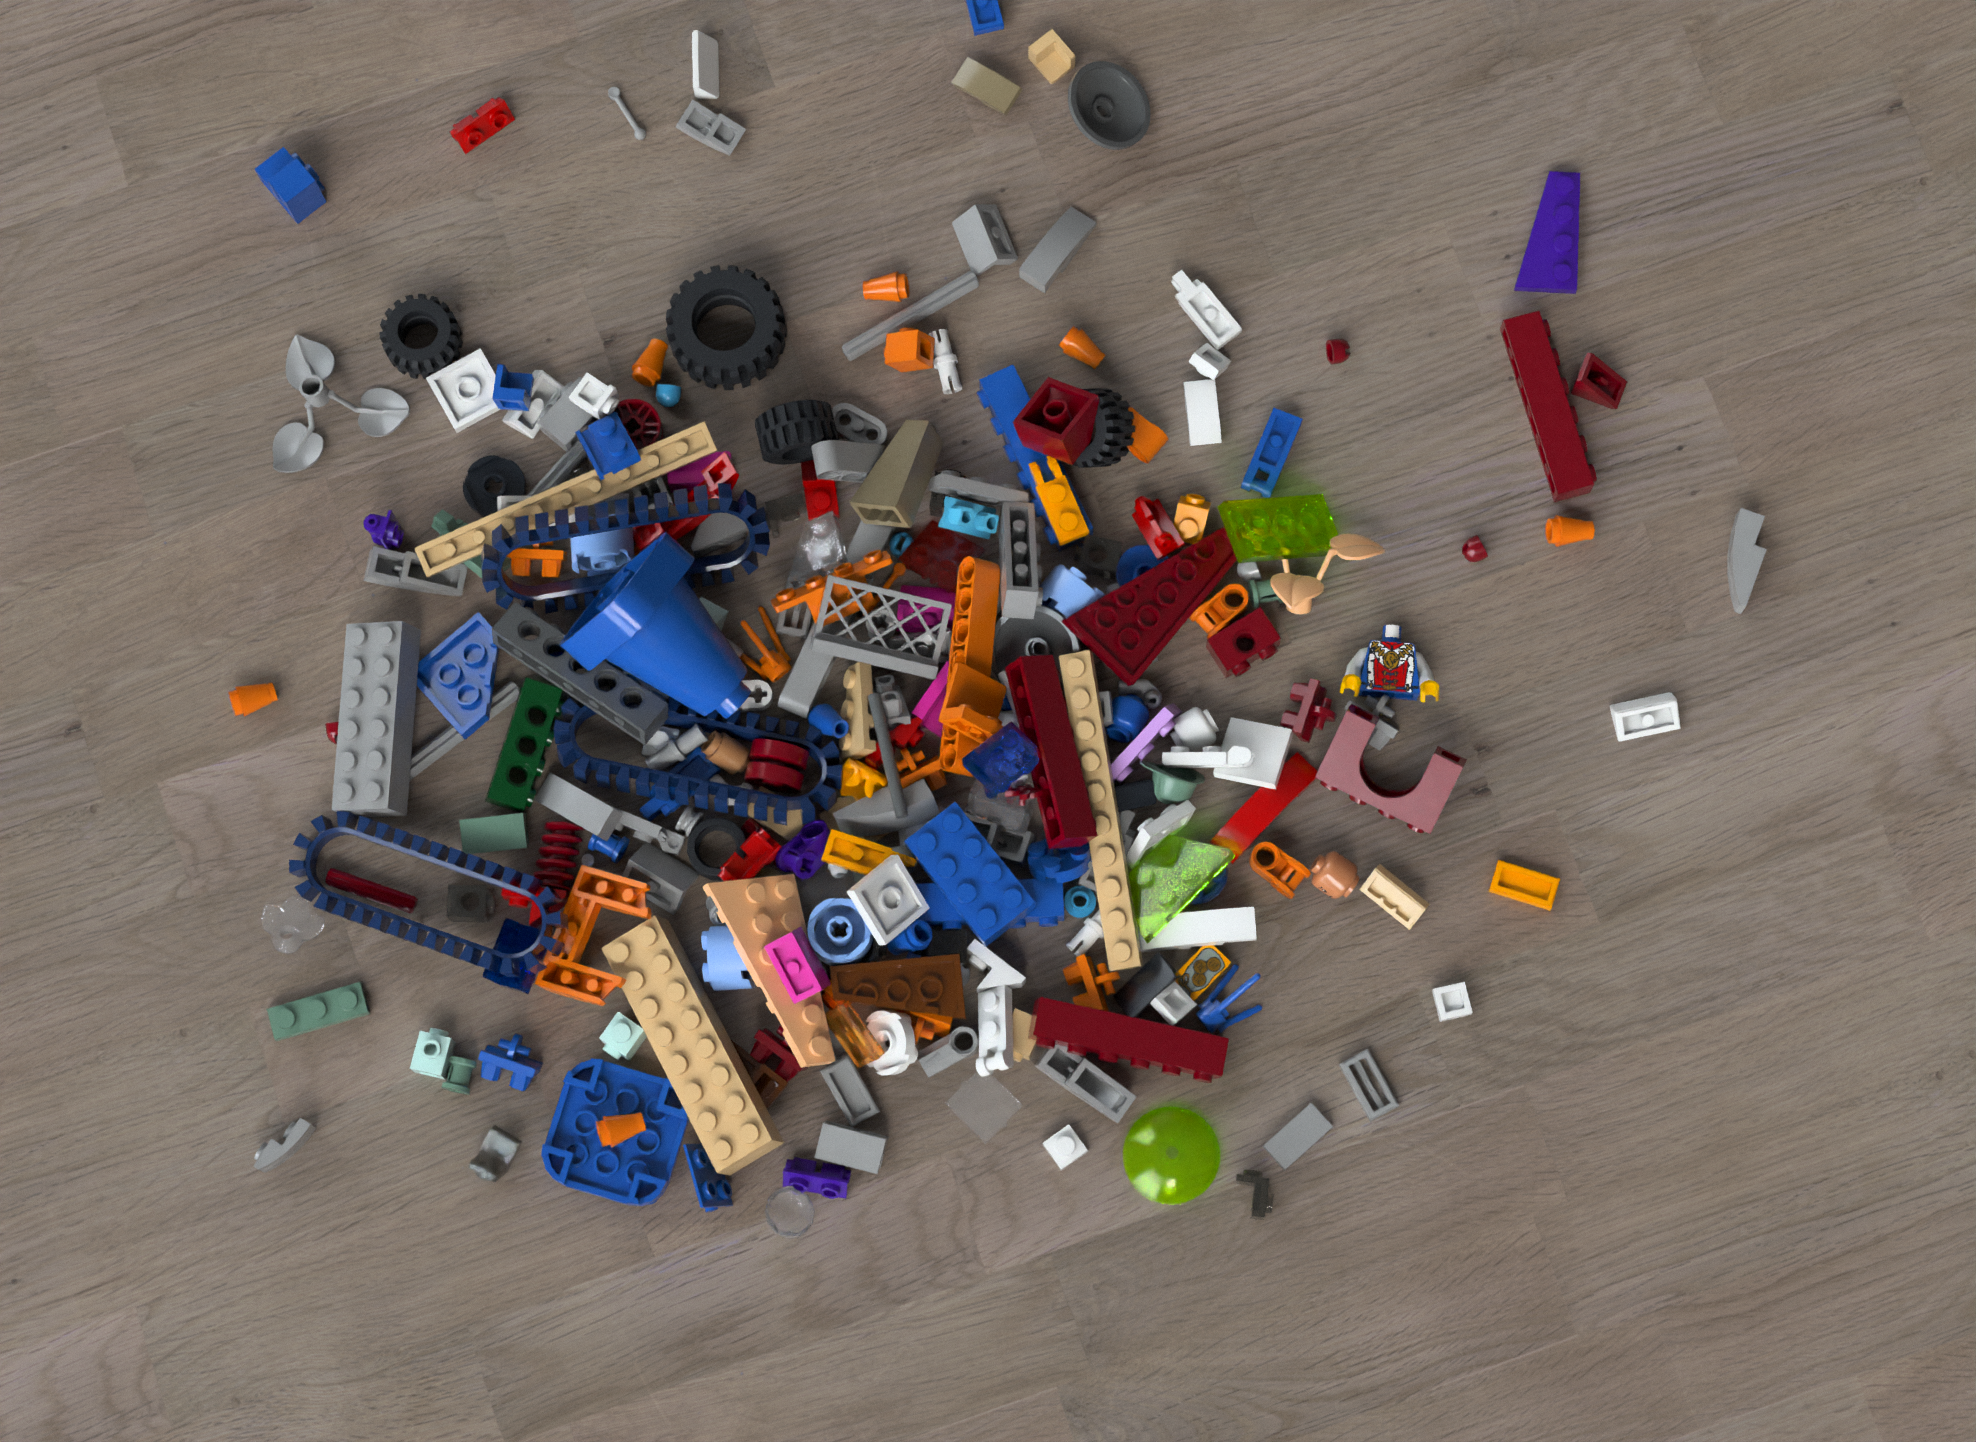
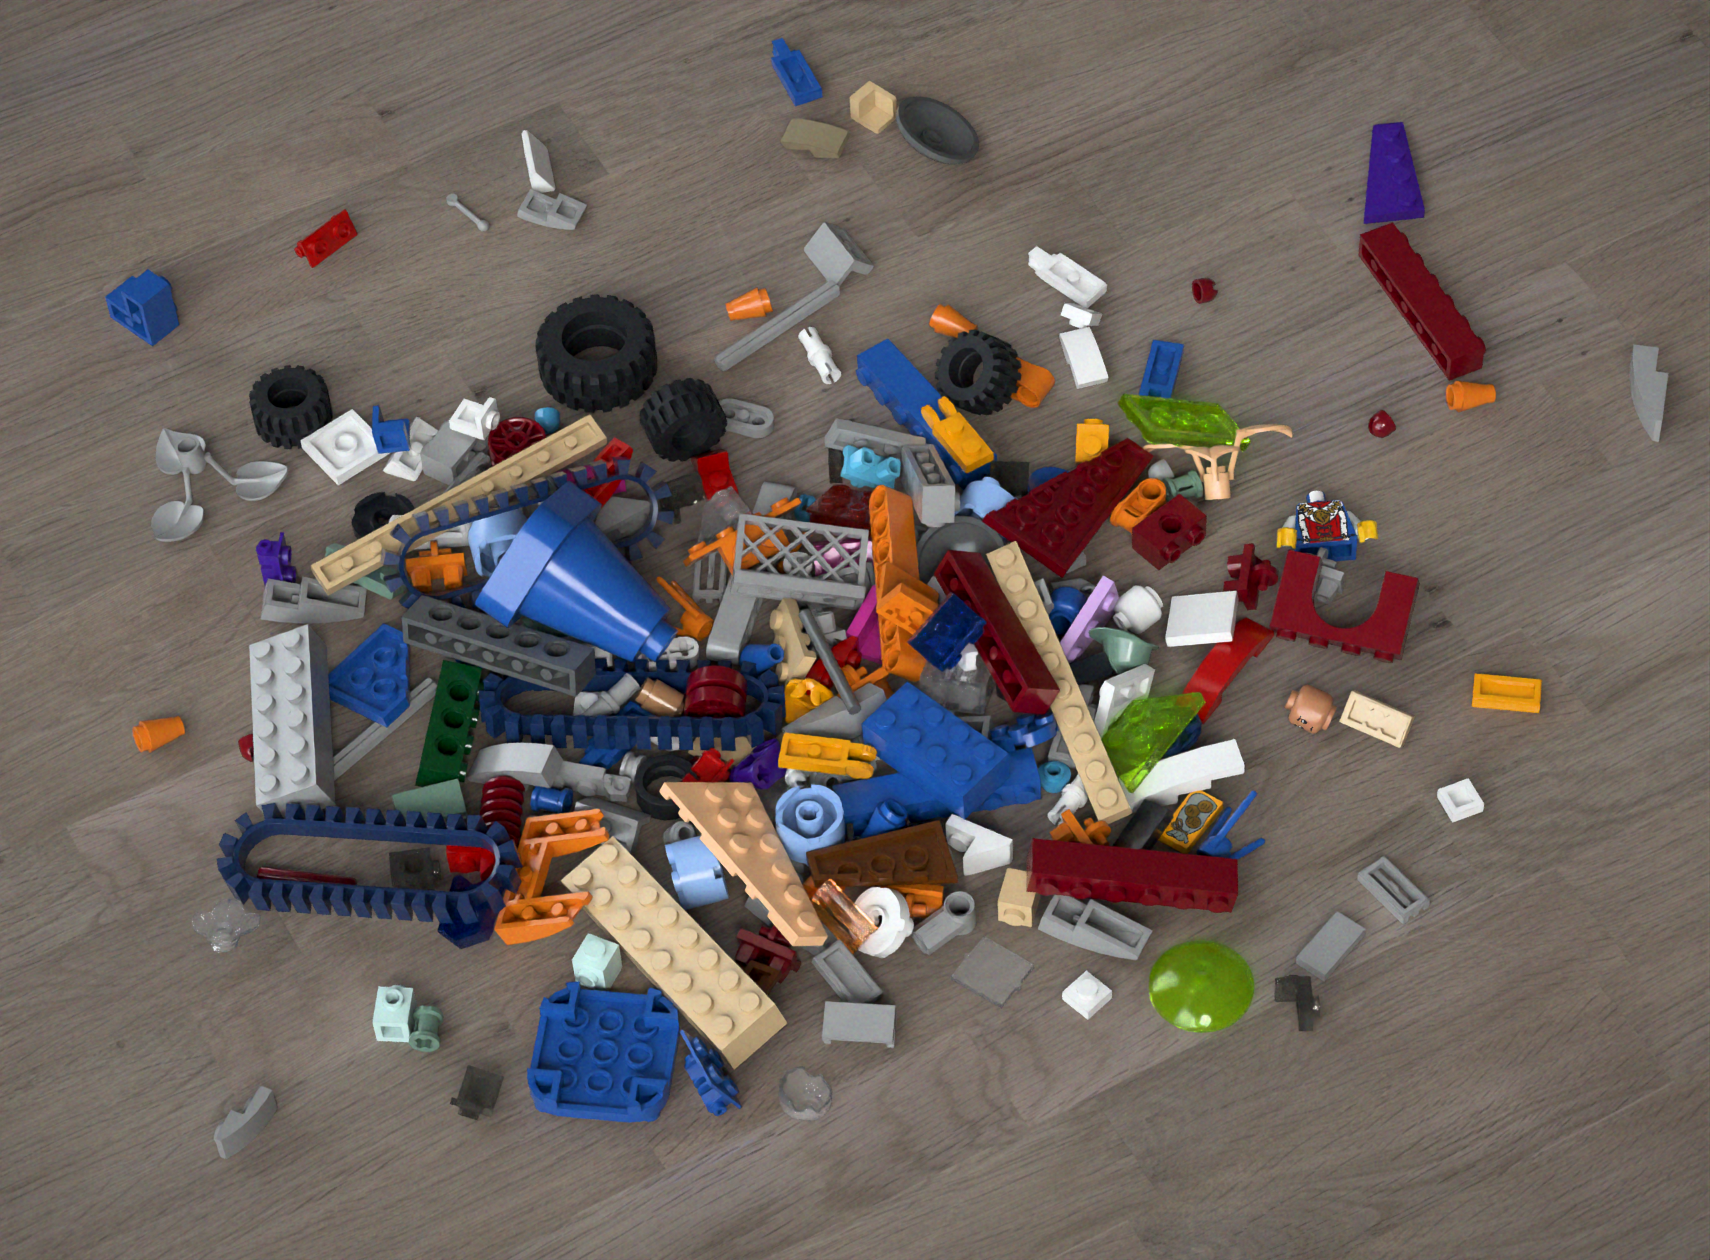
camera: 10 degrees left, 25 degrees down
sand green plate [267,982,370,1041] -> none
blue hips [478,1033,543,1091] -> none
blue plate [575,412,641,481] -> none
orange cone [596,1112,646,1148] -> none
orange cone [632,338,668,387] -> none
dark pink panel [764,927,831,1004] -> none
dark purple hinge [783,1157,851,1199] -> none
light grey beam [811,440,886,483] -> none
white plate [846,854,930,945] -> none
dark tan slope [849,419,944,528] -> none
orange brick [884,328,935,372] -> none
white plate [976,985,1014,1077] -> none
dark red plant [1005,784,1043,806] -> none
dark red slope [1013,377,1100,465] -> none
light grey slope [1019,207,1097,293] -> none
red hinge [1131,496,1185,560] -> none
white plate [1150,981,1197,1026] -> none
white hinge [1162,746,1255,768] -> none
orange piece [1249,842,1311,899] -> none
dark red slope [1571,353,1627,409] -> none
white slope [1610,692,1681,742] -> none

